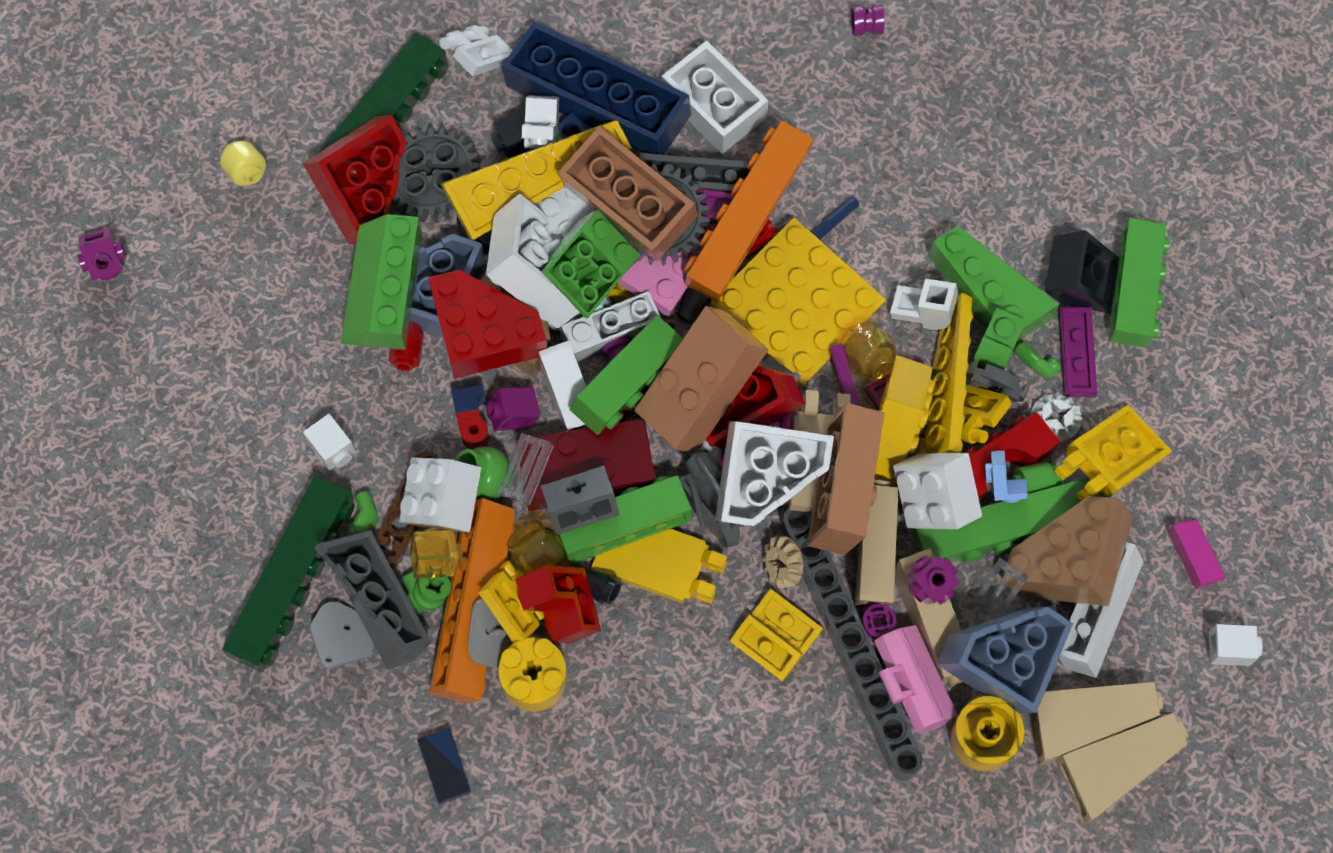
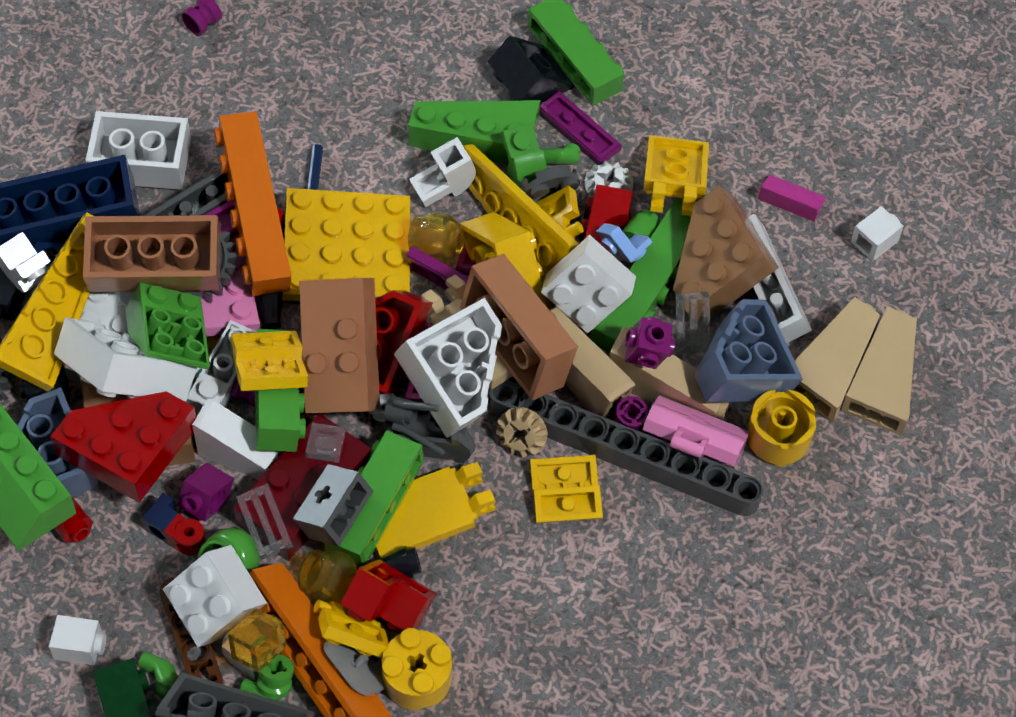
camera: 45 degrees left, 10 degrees down
none -> yellow slope [231,331,308,391]
none -> clear plate [306,422,345,463]

